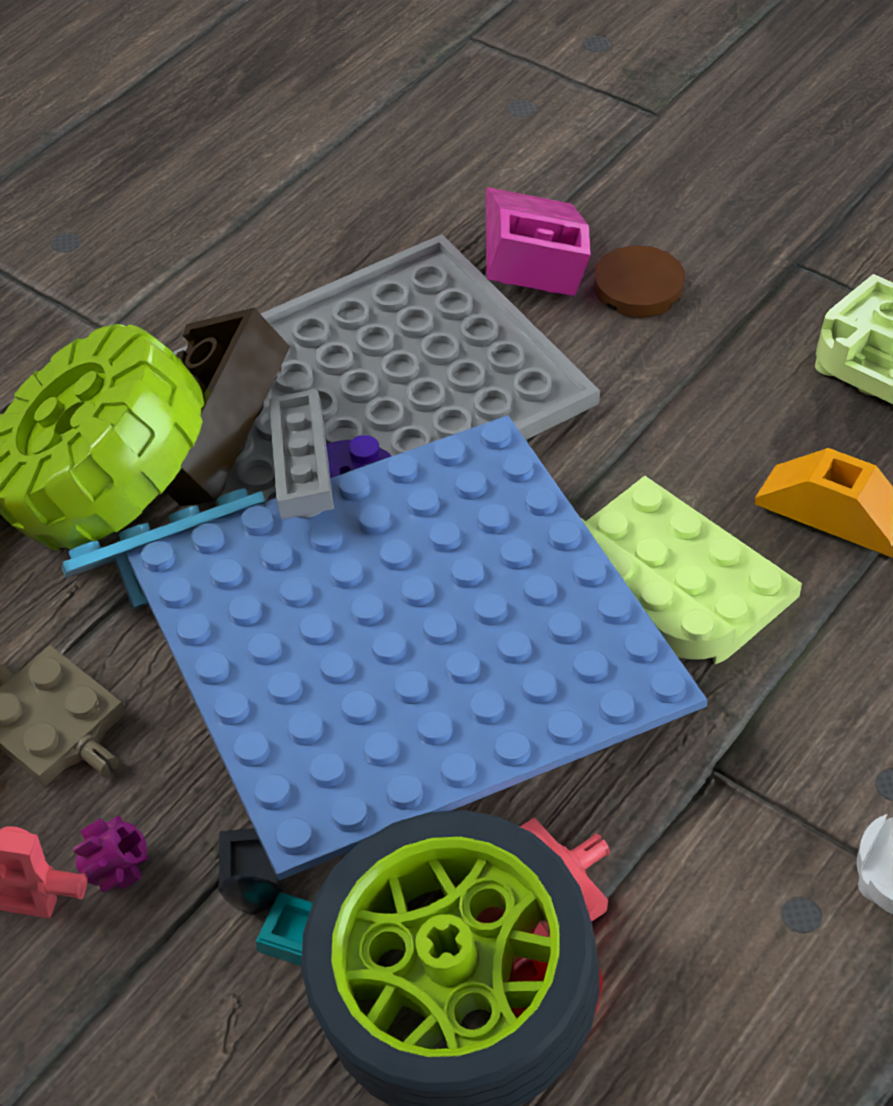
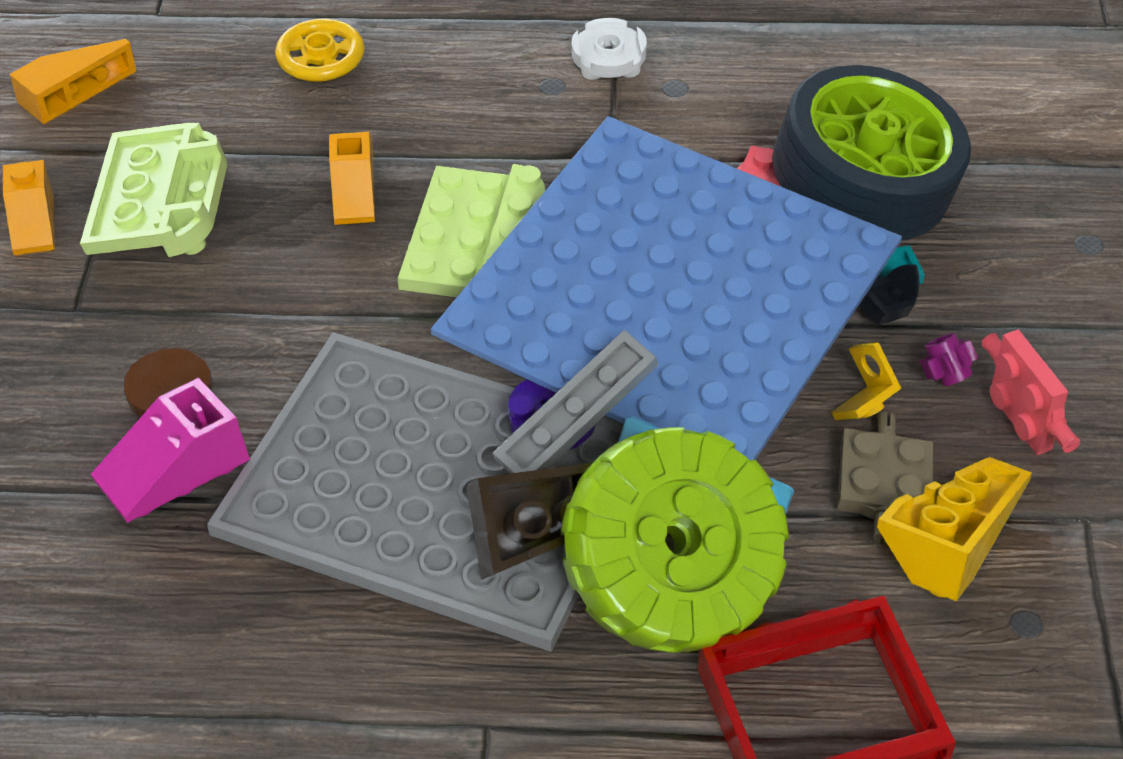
camera: 125 degrees left, 0 degrees up
none -> yellow bracket [831,342,902,420]

